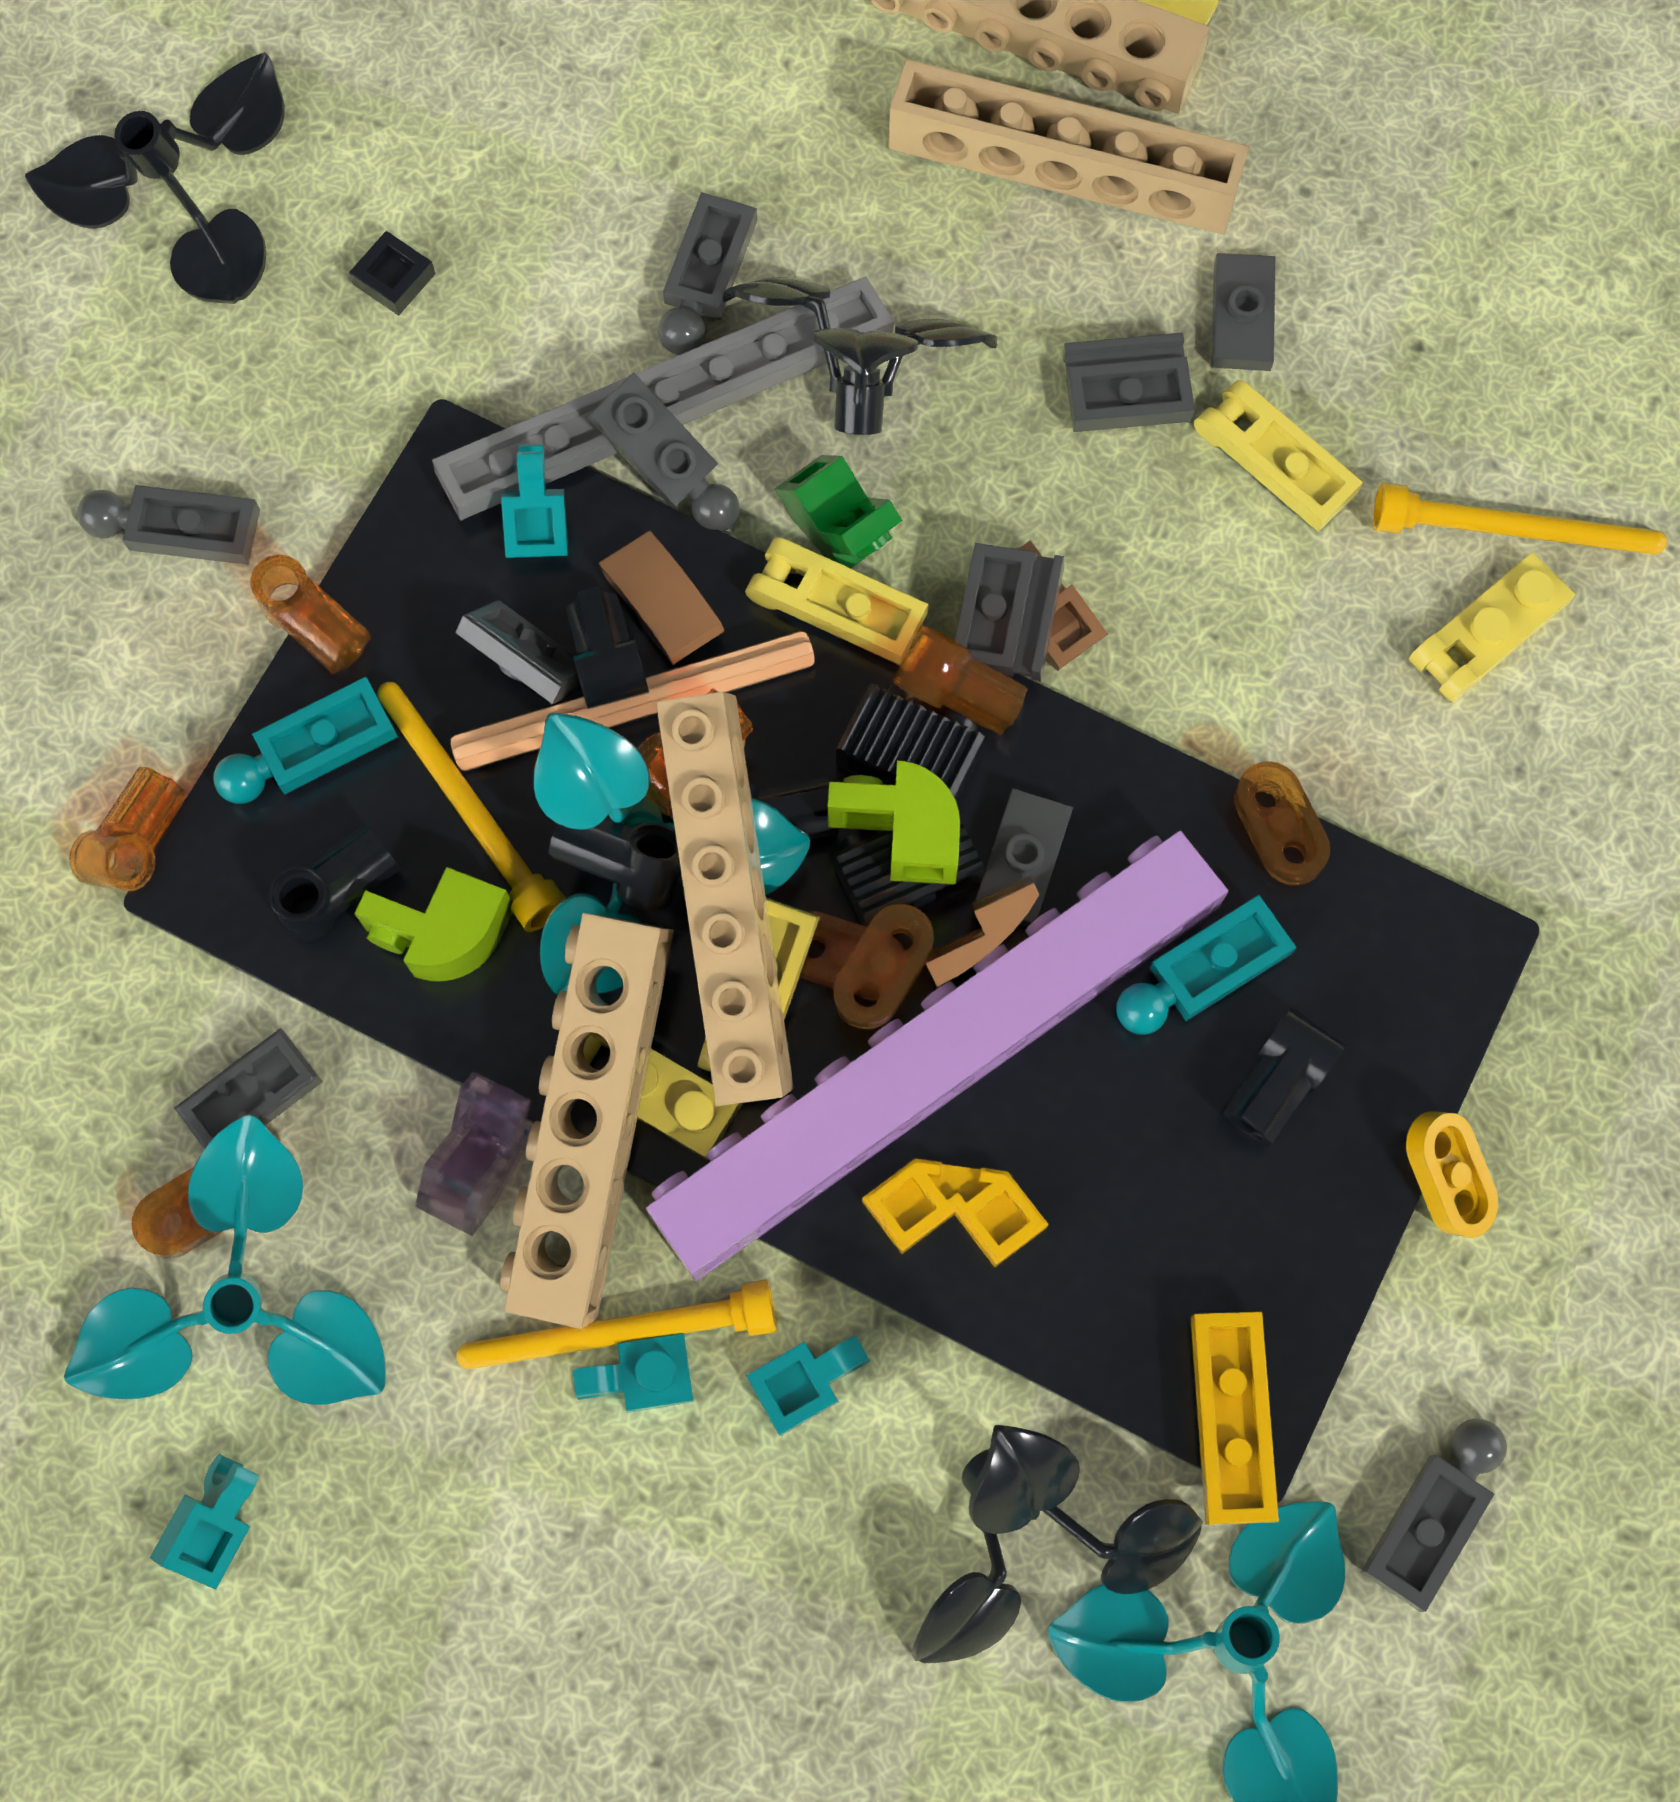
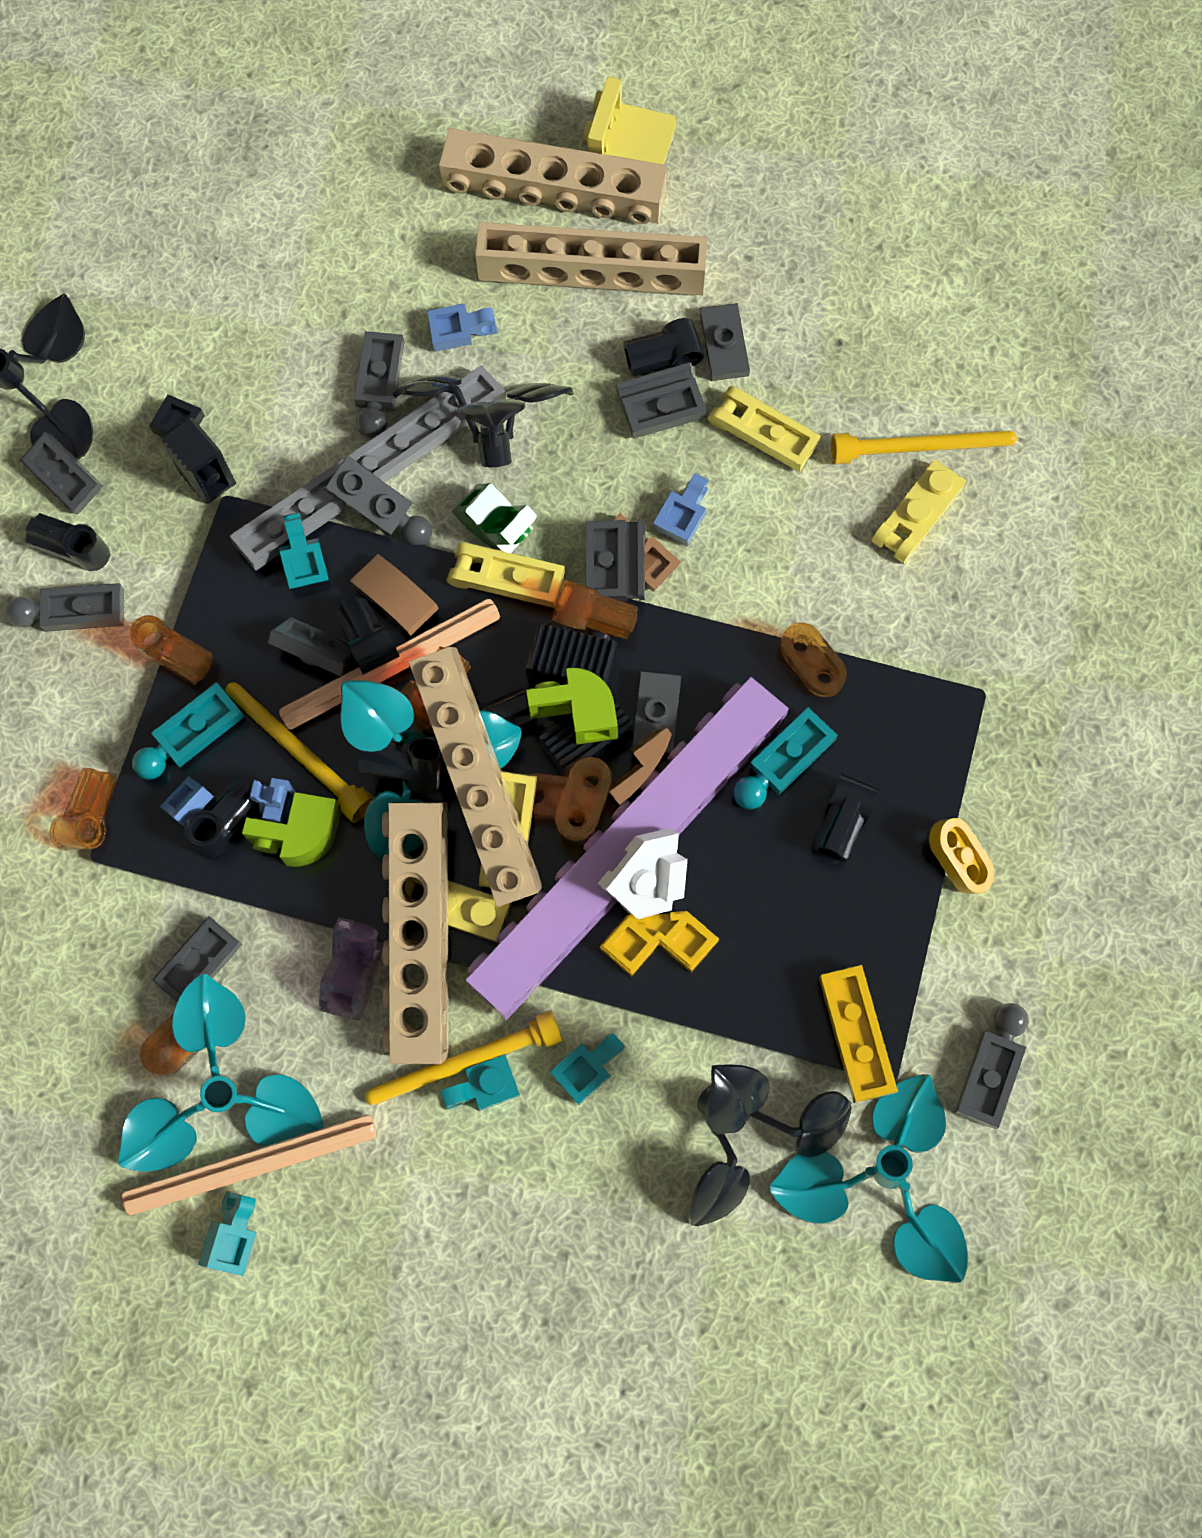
camera: 10 degrees left, 0 degrees up
none -> dark grey plate [20,432,103,514]
none -> black piece [25,513,110,571]
none -> light nougat axle [122,1114,376,1215]
none -> medium blue plate [160,776,214,827]
none -> black brick [162,418,236,504]
none -> medium blue plate [249,778,295,824]
none -> medium blue plate [427,303,498,352]
none -> white plate [597,828,687,919]
none -> black piece [623,318,705,376]
none -> medium blue plate [653,473,709,547]

